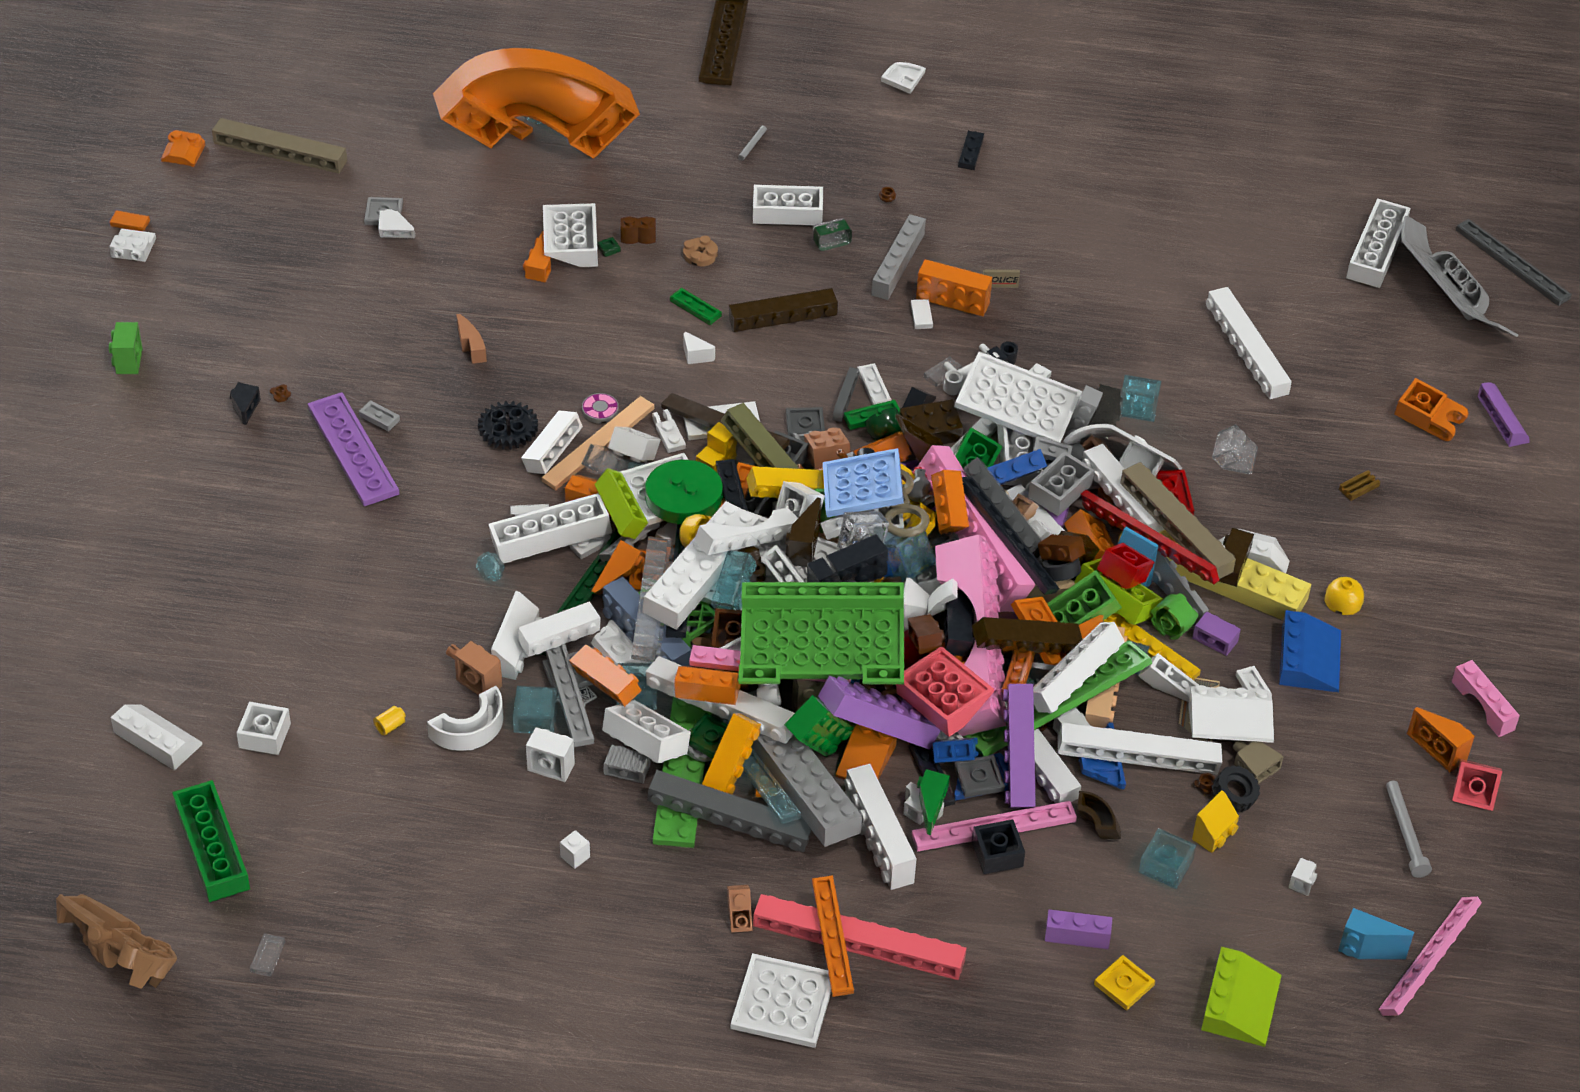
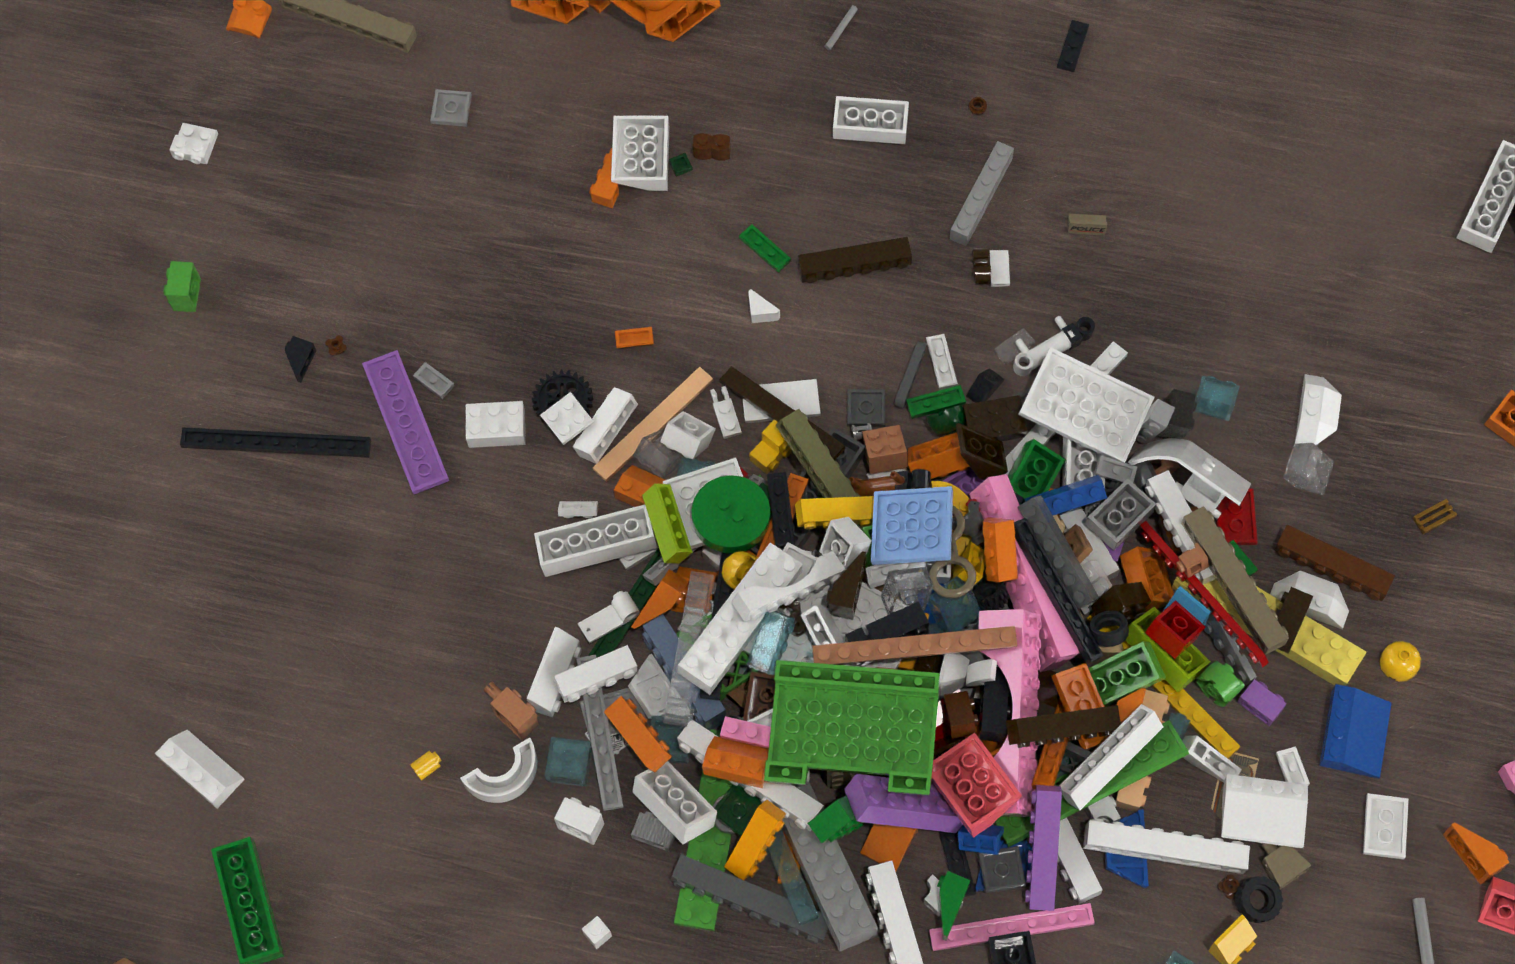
camera: 10 degrees right, 20 degrees up
orange tile [110,210,150,232] -> none
white brick [237,702,291,755] -> none
white slope [378,209,415,238] -> none
nougat slope [456,314,487,364] -> none
clear light blue head [476,552,505,581] -> none
tile [582,393,618,424] -> none
medium nougat plate [683,236,718,266] -> none
clear piece [813,218,852,251] -> none
orange brick [916,259,992,317] -> none
reddish brown brick [1038,534,1085,562] -> none
dark brown brick [1077,791,1121,839] -> none
white brick [1206,287,1292,399] -> none
none -> black plate [180,427,371,457]
none -> white brick [466,401,526,448]
none -> white plate [540,392,594,445]
none -> white door [578,591,640,644]
none -> orange tile [615,327,654,348]
none -> nougat plate [812,626,1017,665]
none -> dark brown leg [972,248,991,285]
none -> nougat brick [1176,542,1209,578]
none -> reddish brown brick [1274,525,1395,601]
none -> white wedge [1295,374,1342,448]
none -> white plate [1363,793,1409,860]

